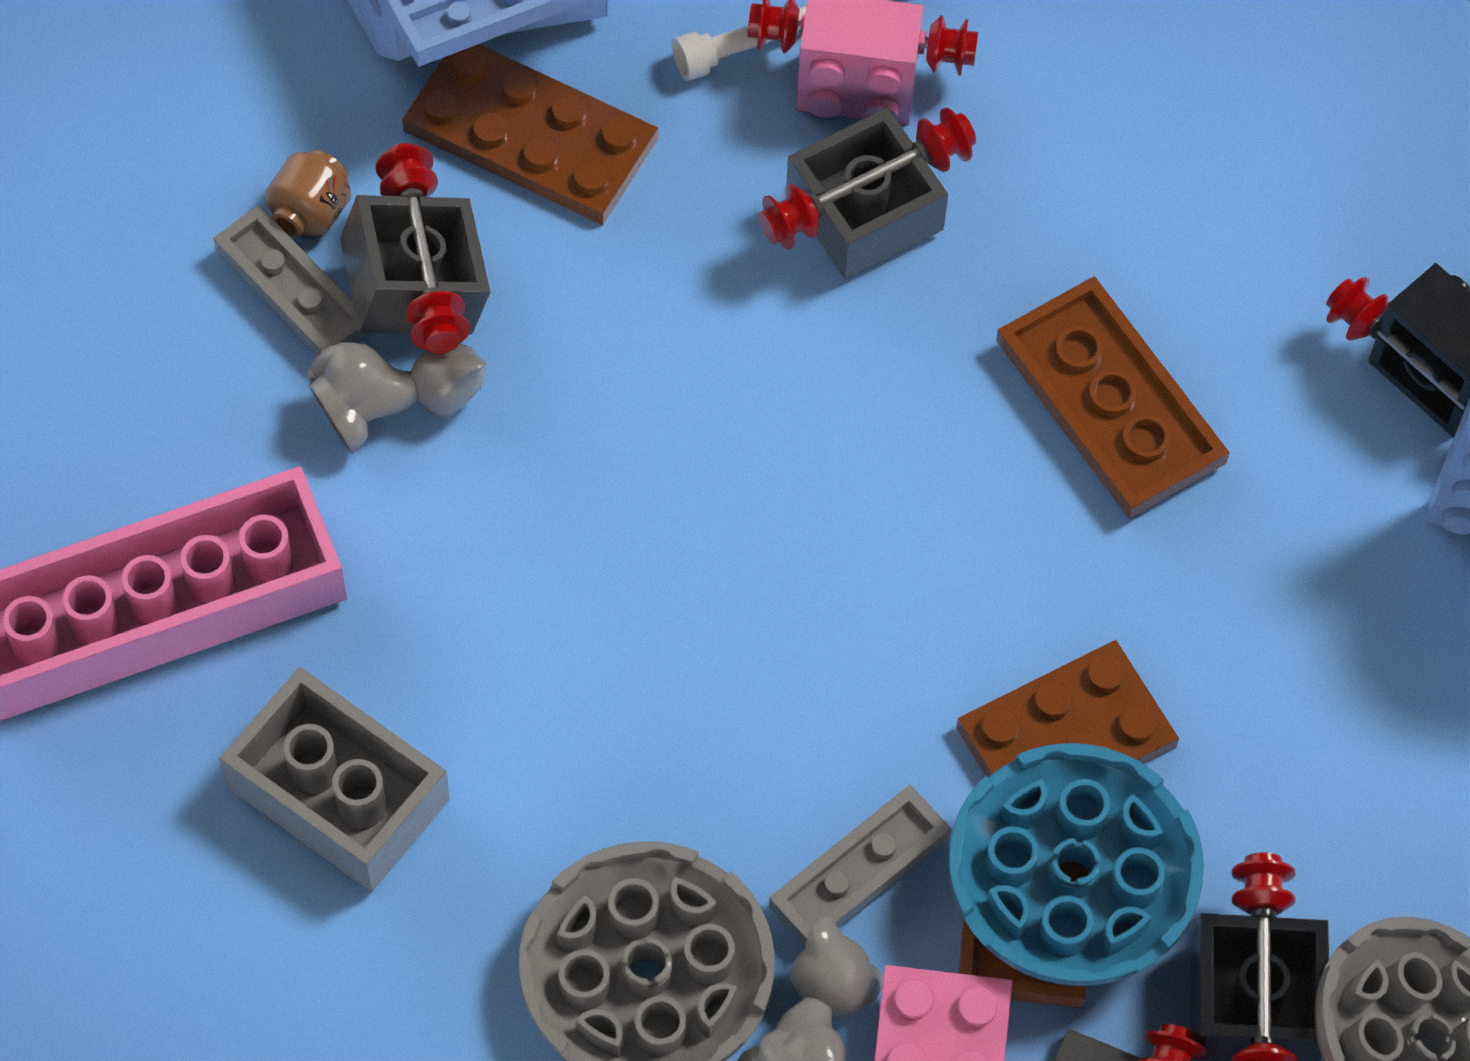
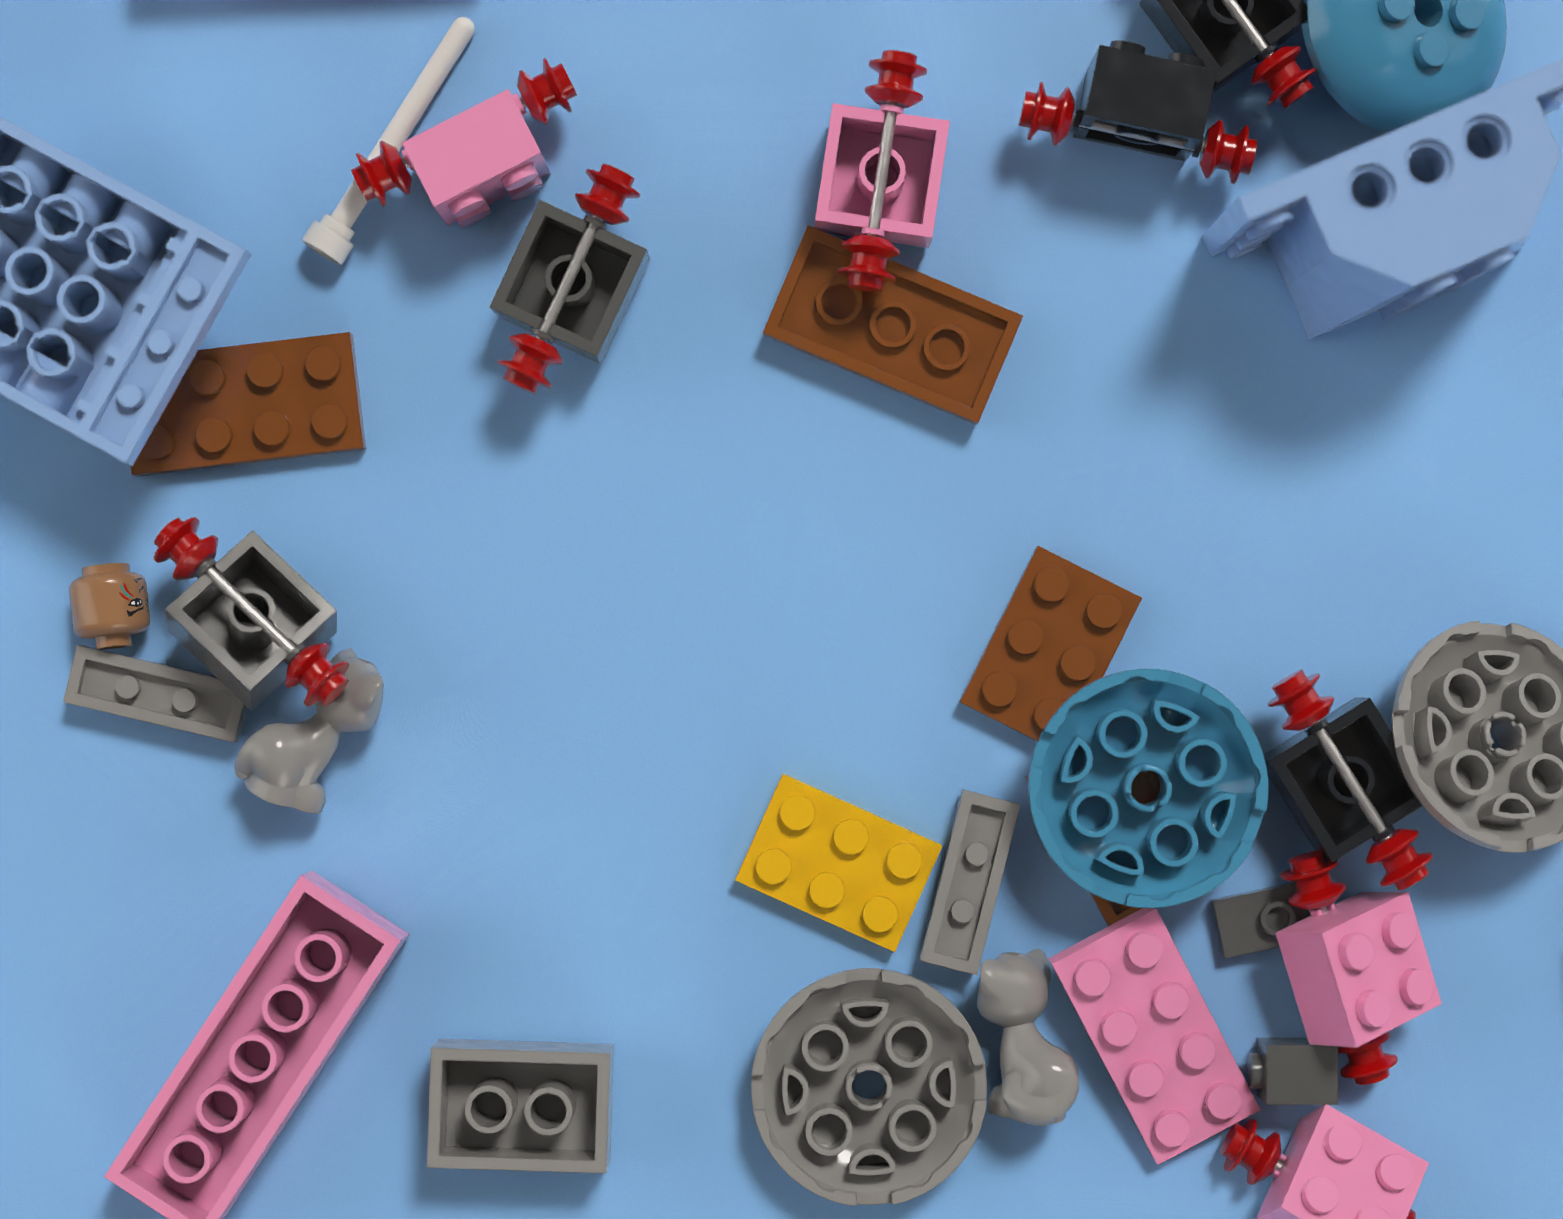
camera: 35 degrees left, 25 degrees up
none -> yellow plate [735,773,943,952]
none -> bright pink brick [814,50,950,292]

